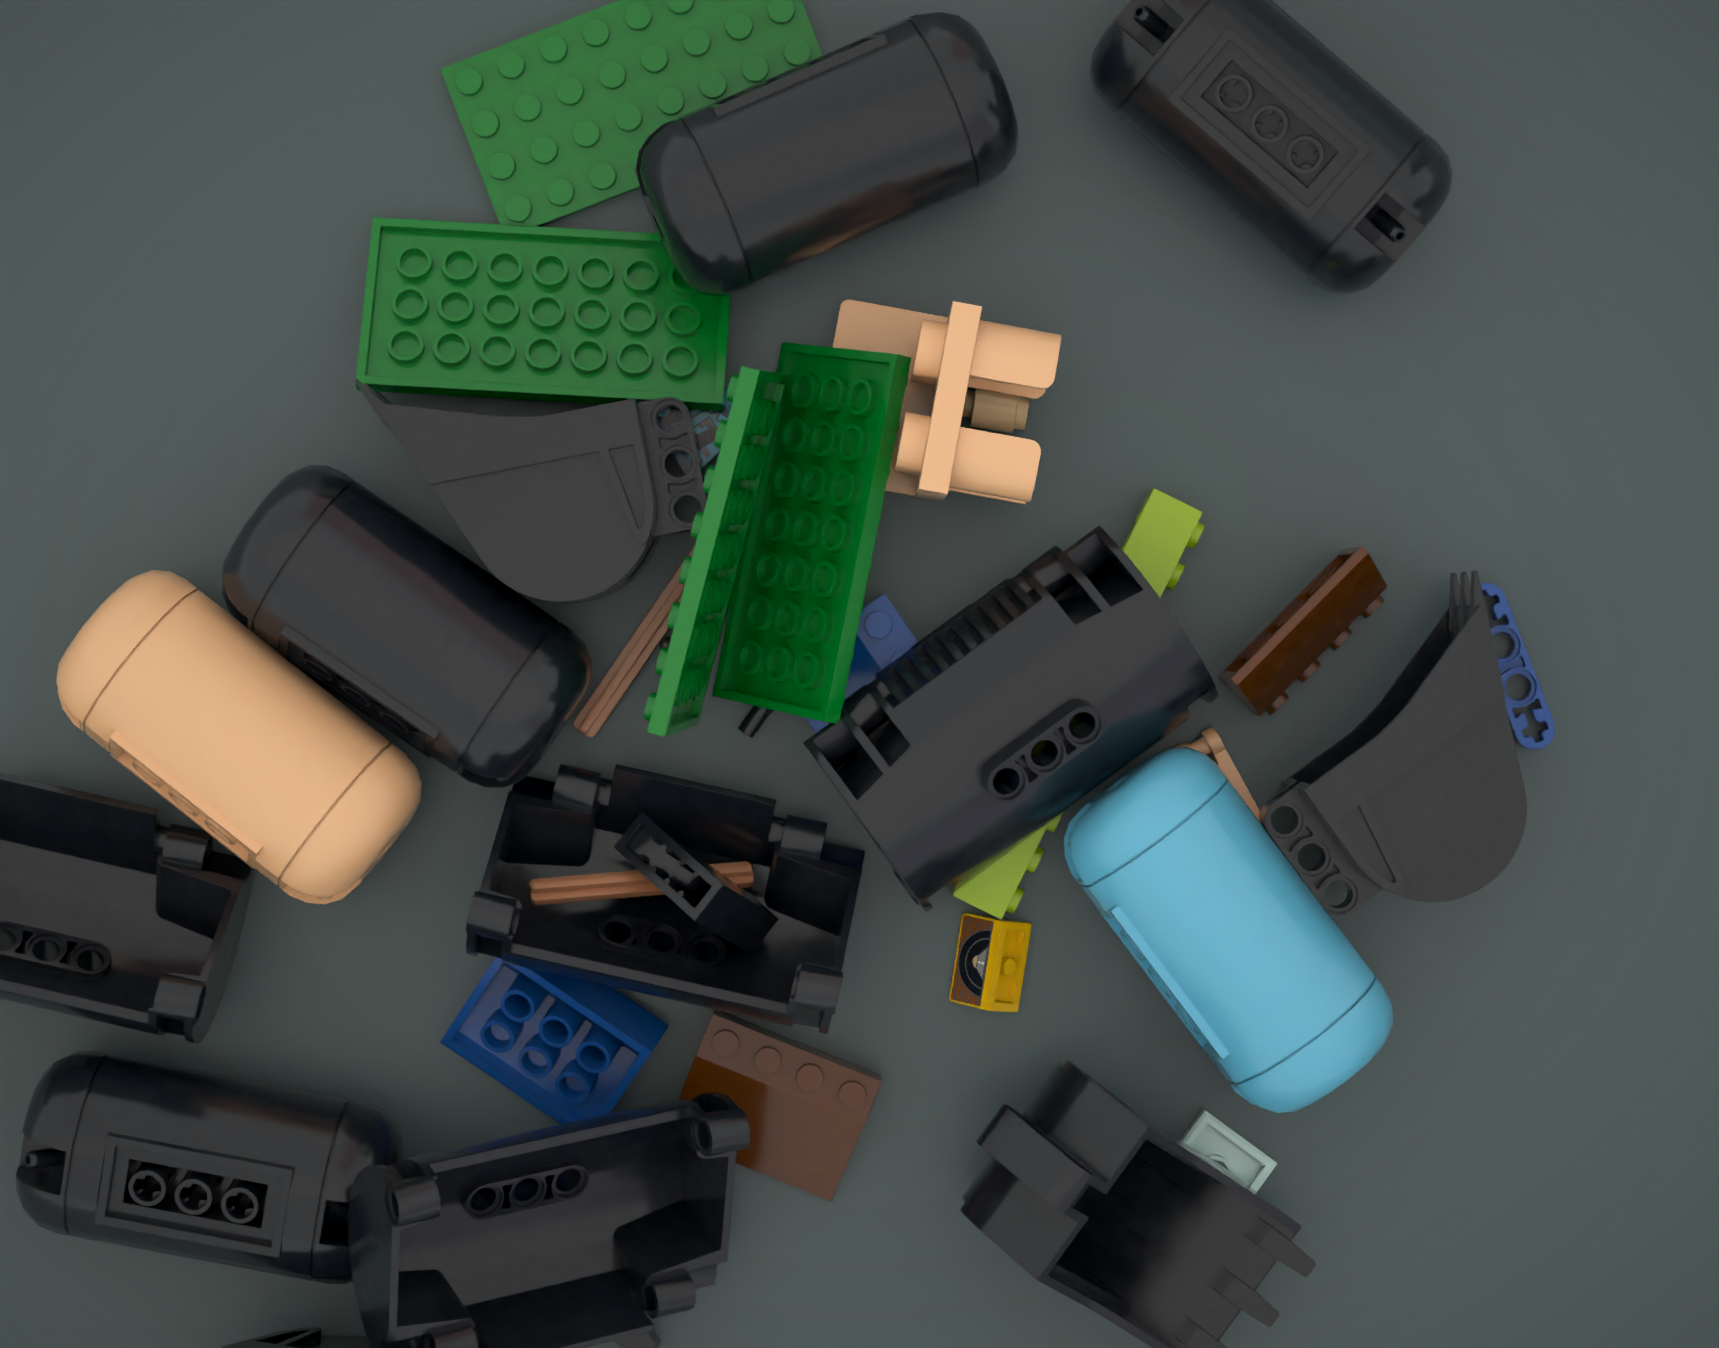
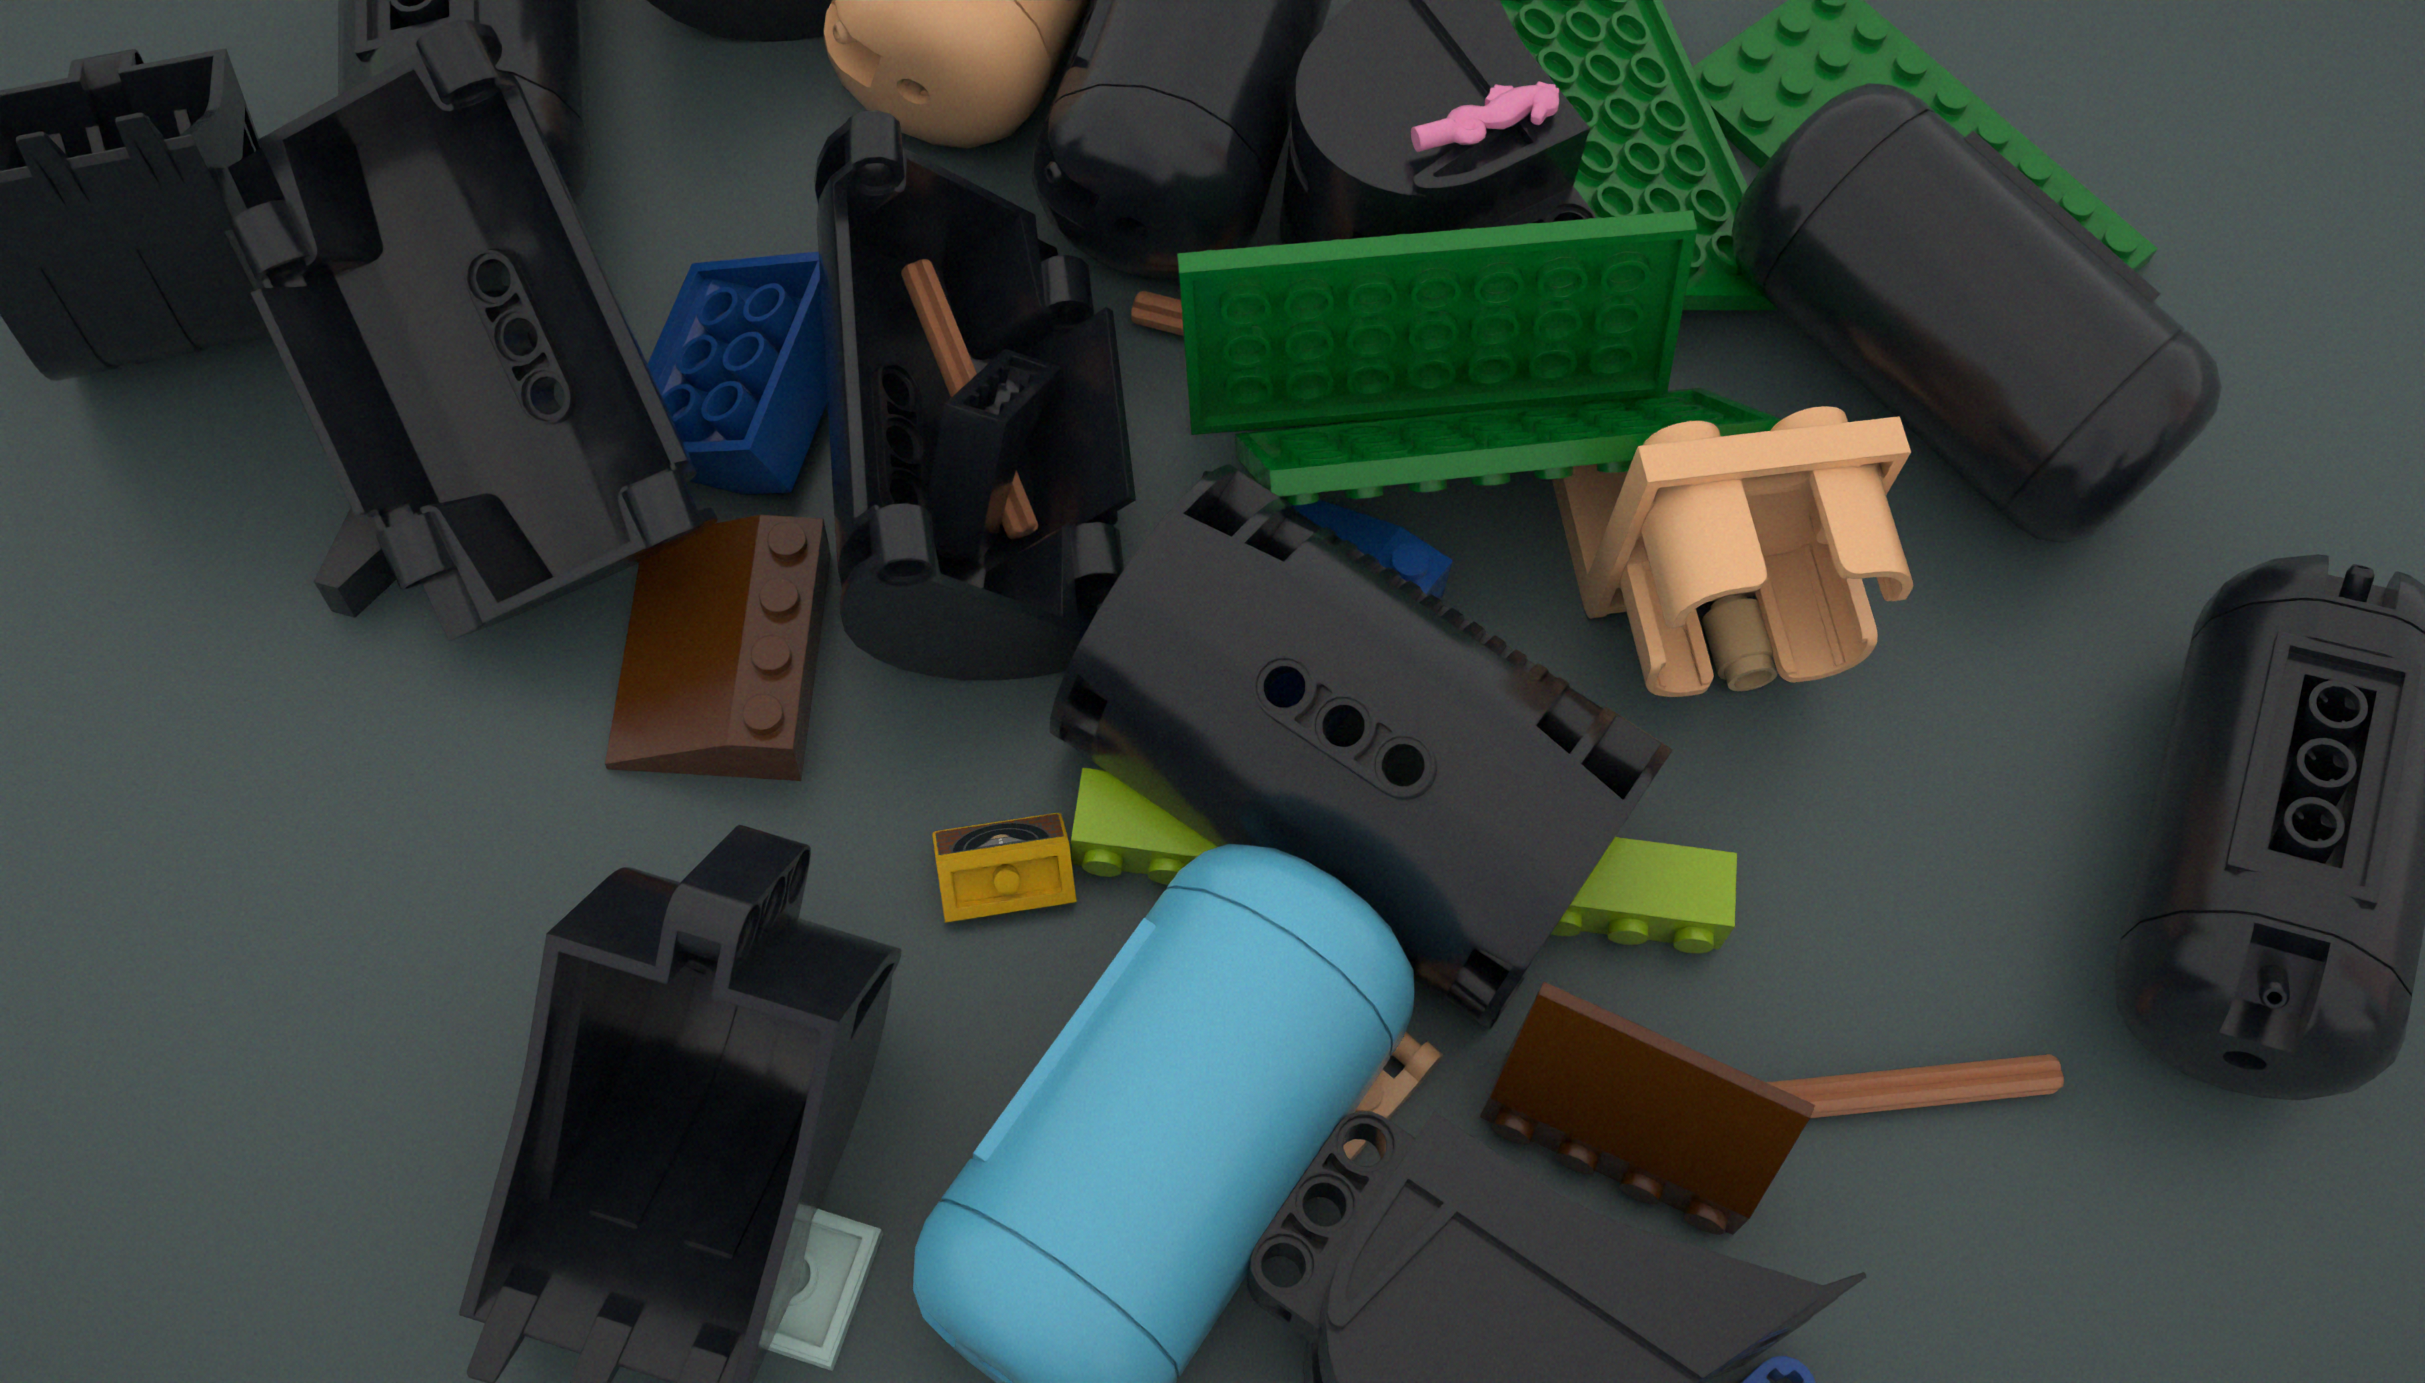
camera: 65 degrees right, 25 degrees down
none -> bright pink animal [1411,81,1559,152]
none -> nougat axle [1766,1054,2064,1118]

